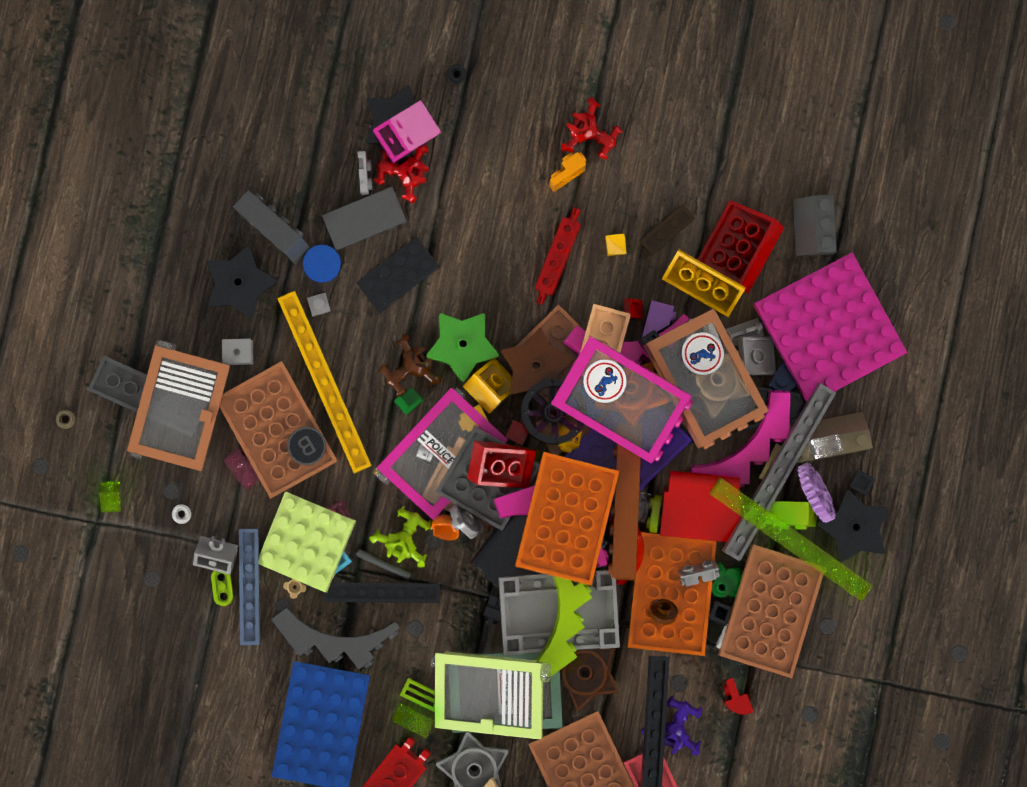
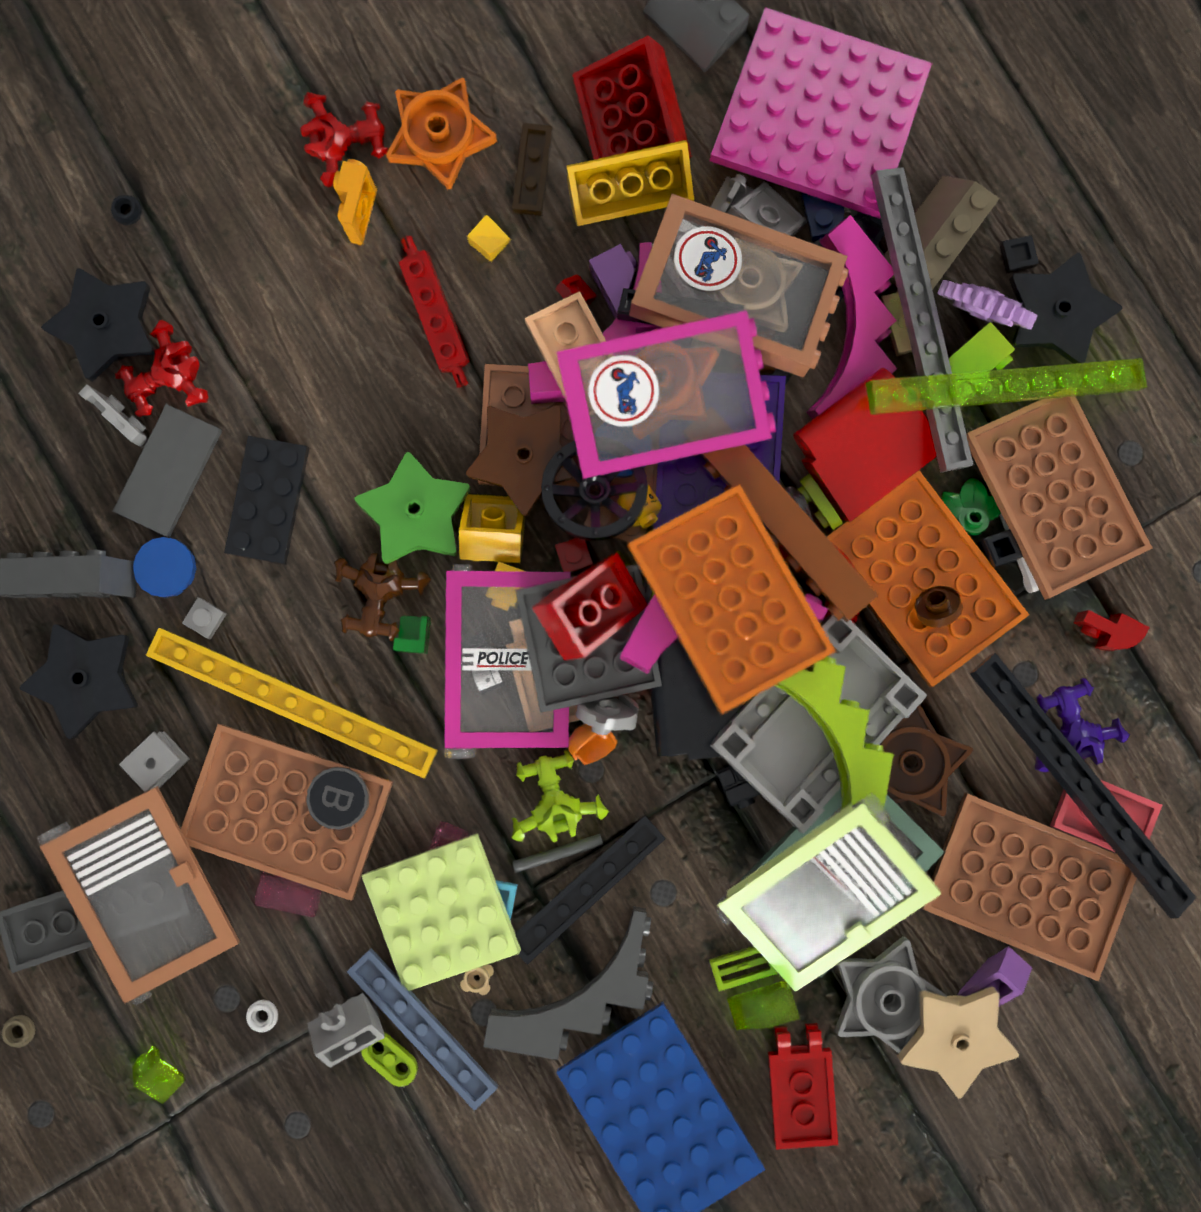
camera: 40 degrees left, 0 degrees up
dark pink slope [373,100,442,163] -> none
light grey hinge [678,560,720,587] -> none
clear bracket [809,434,843,460] -> none
none -> orange plate [386,77,497,189]

